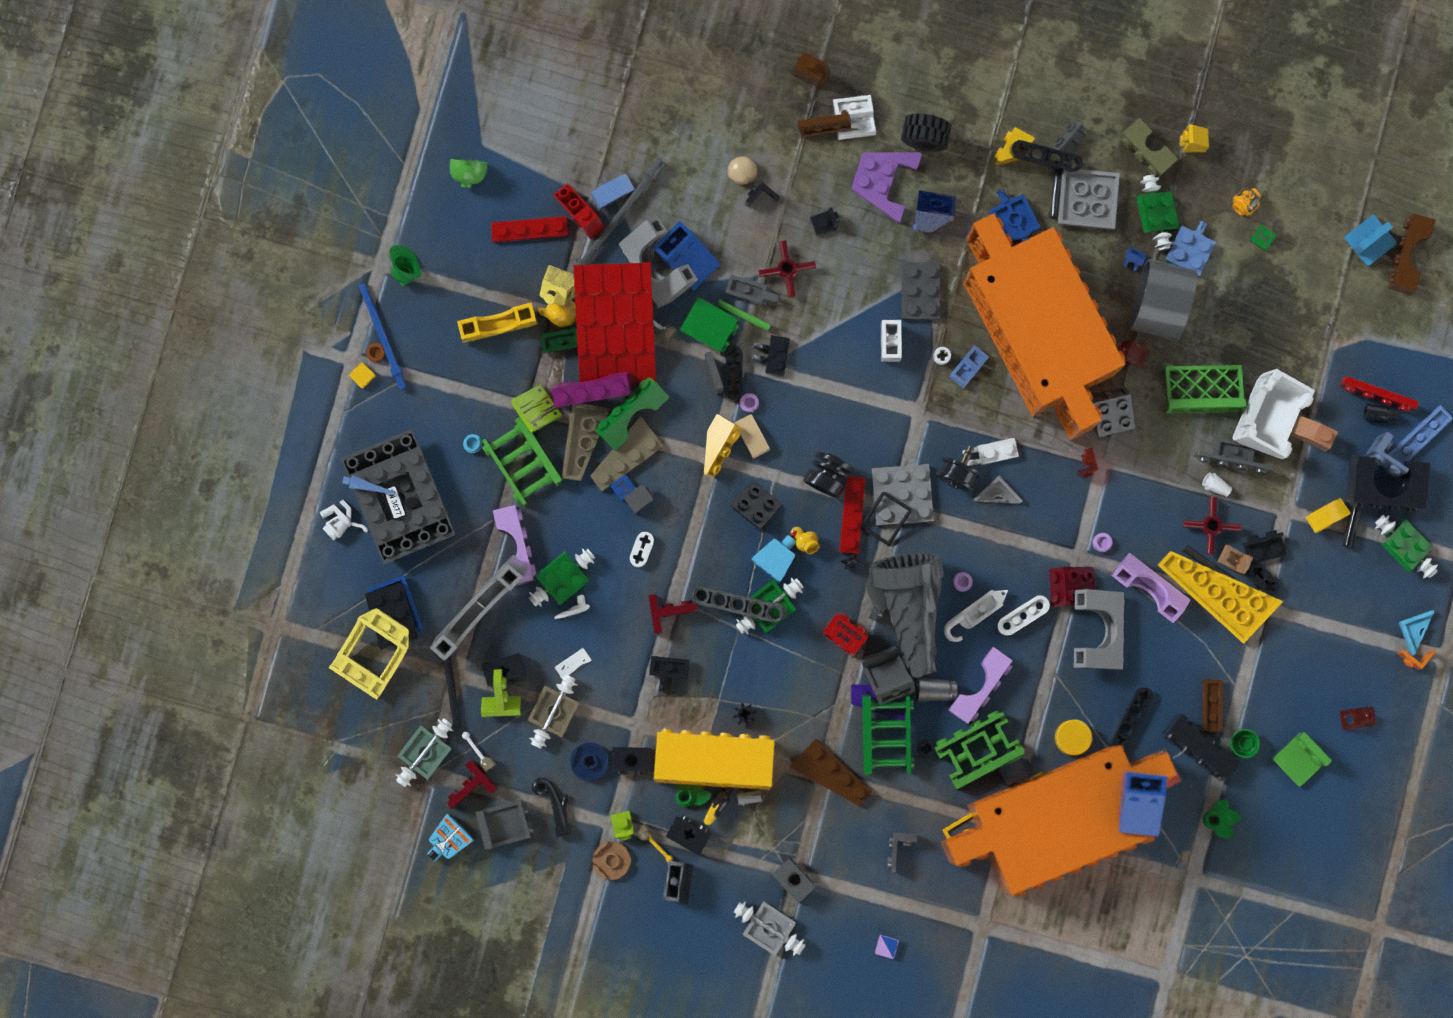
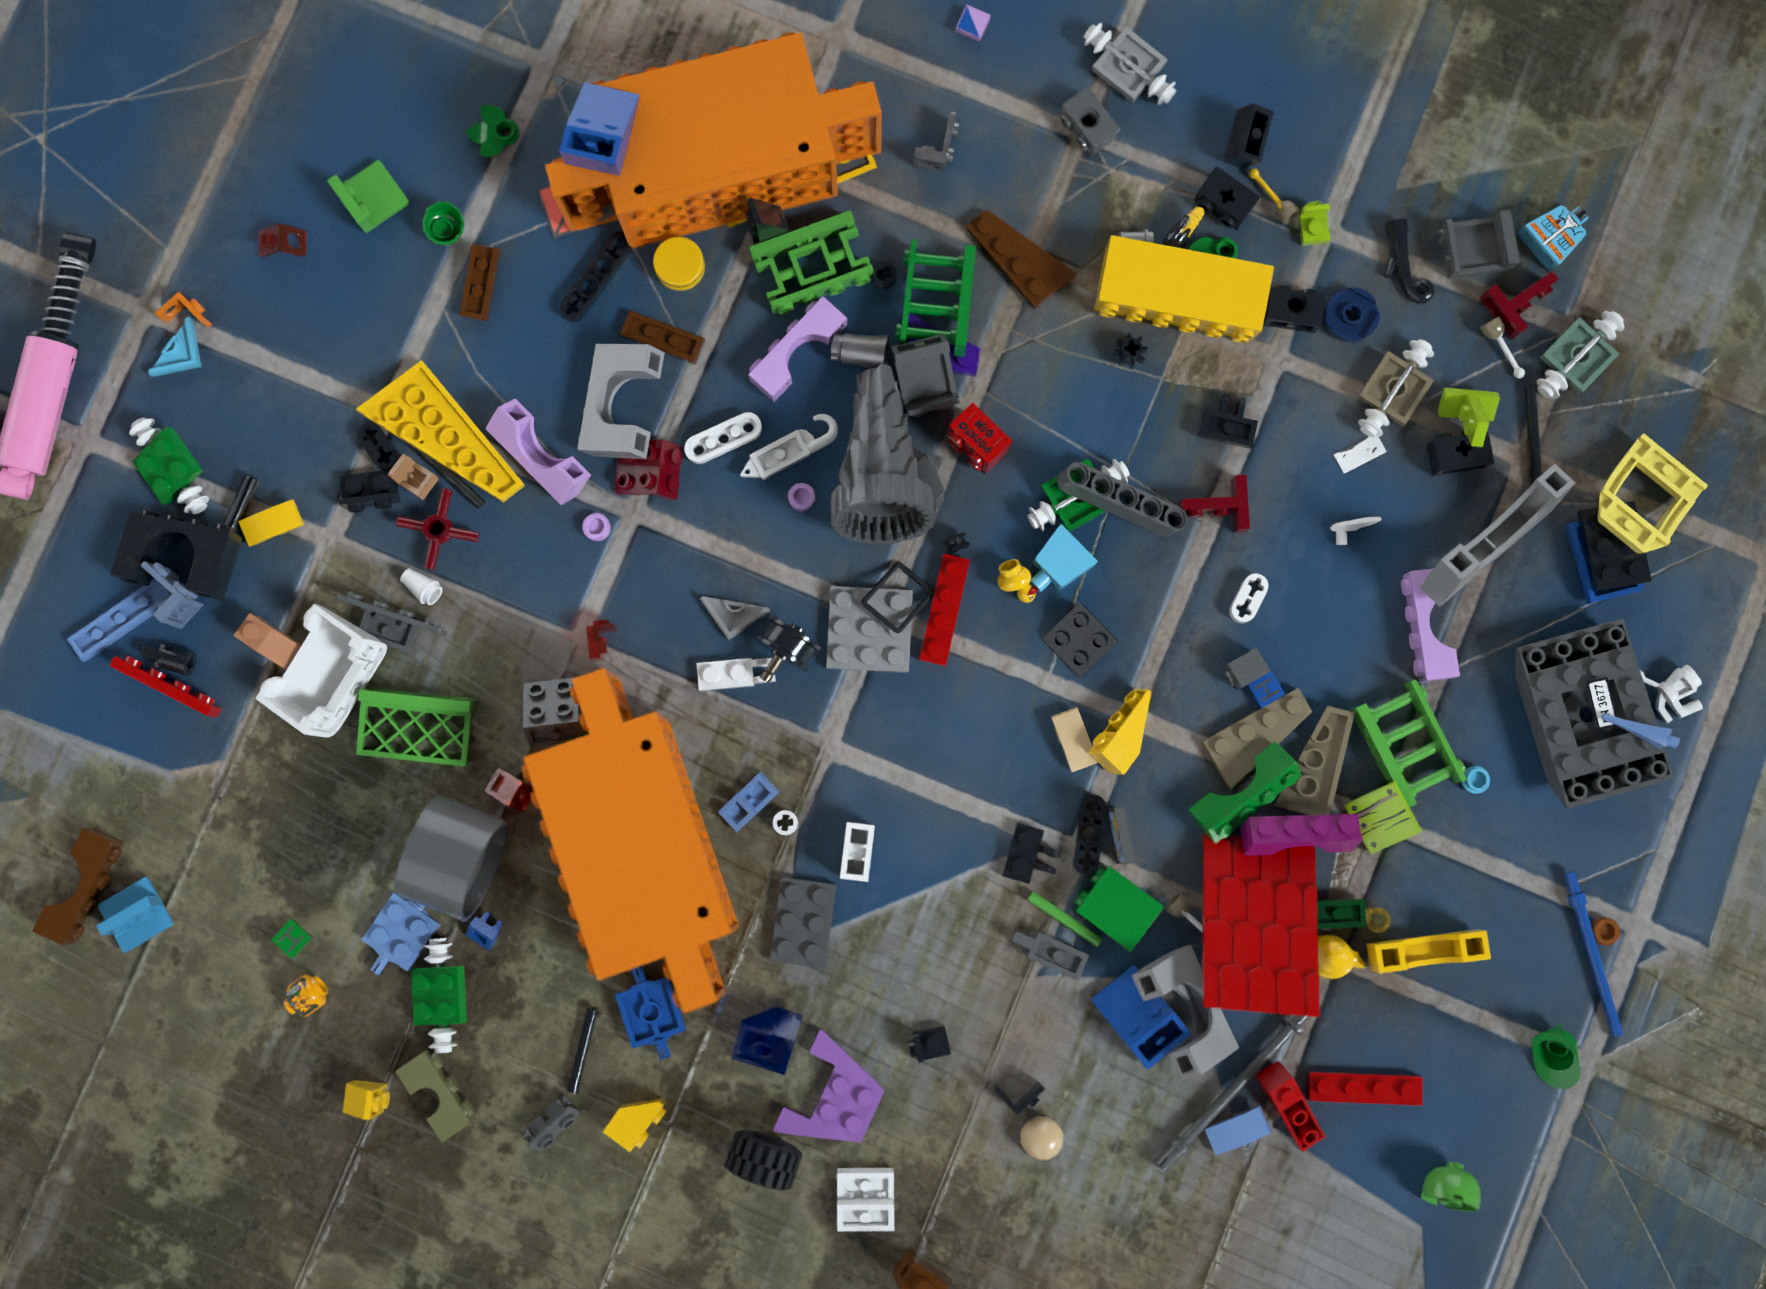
camera: 175 degrees left, 0 degrees up
yellow tile [349,362,376,389] -> none
green plate [529,548,595,607] -> none
light yellow torso [540,265,575,305] -> none
medium nougat tile [592,841,631,880] -> none
lavender tile [740,393,759,413] -> none
dark red bar [759,241,816,298] -> none
reddish brown hinge [798,110,852,137] -> none
black wheel [803,451,853,499] -> none
black beam [1010,140,1083,173] -> none
light grey plate [1057,169,1120,230] -> none
black wedge [1162,714,1241,781] -> none
none -> reddish brown tile [619,310,705,365]
none -> clear yellow bush [1365,907,1391,933]

